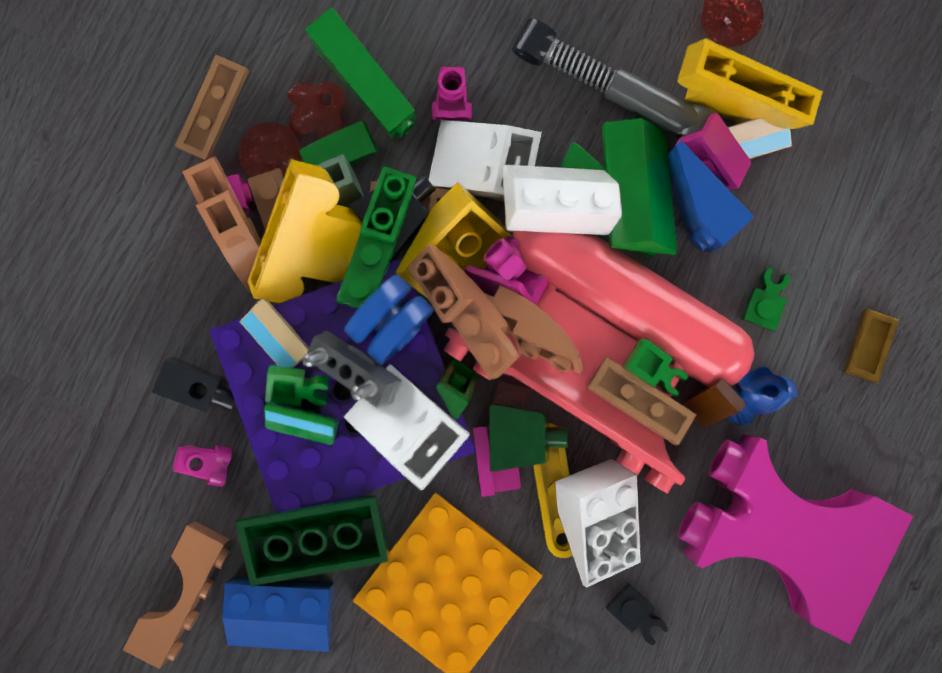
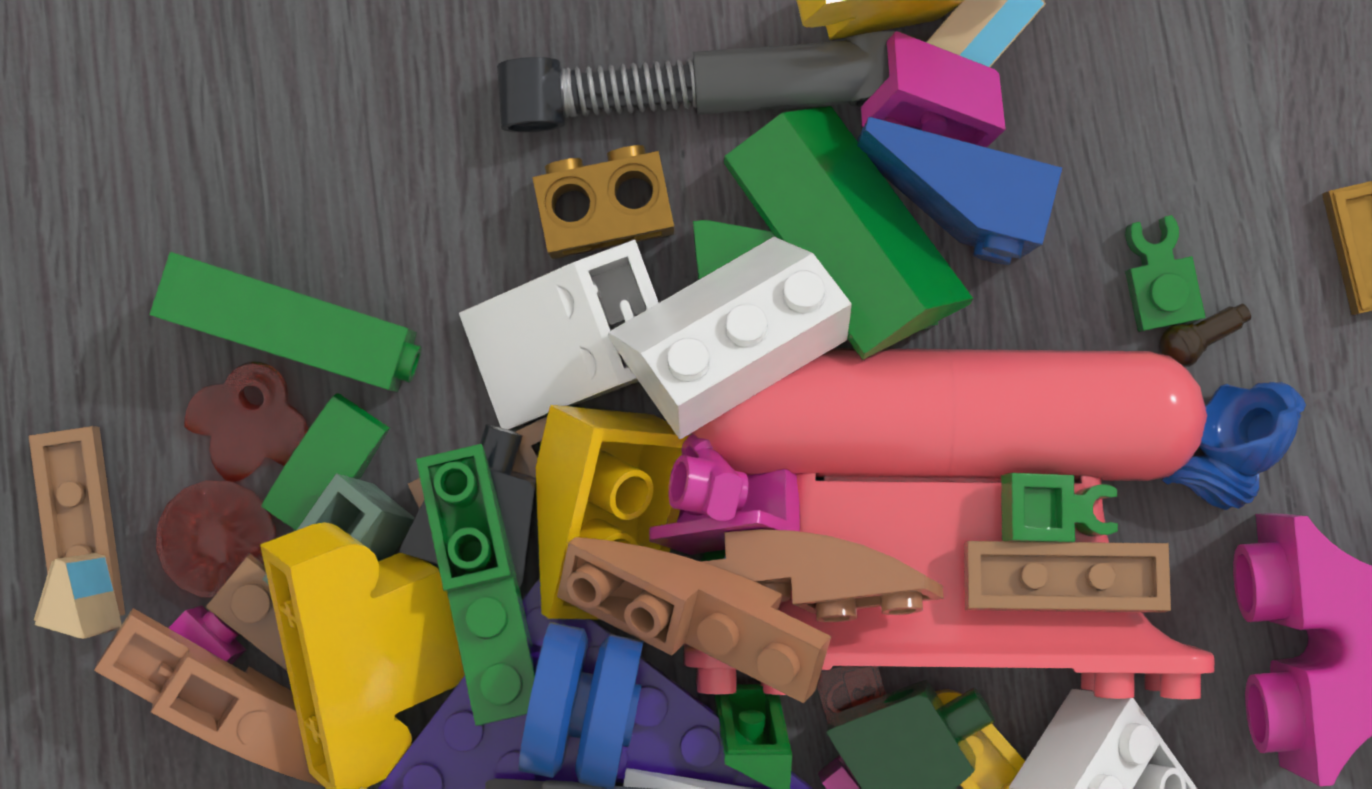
camera: 30 degrees left, 0 degrees up
dark pink plate [431,67,472,121] -> none
reddish brown tile [681,378,746,429] -> none
none -> tan slope [34,553,121,639]
none -> pearl gold brick [532,145,675,259]
none -> dark brown piece [1159,303,1251,367]

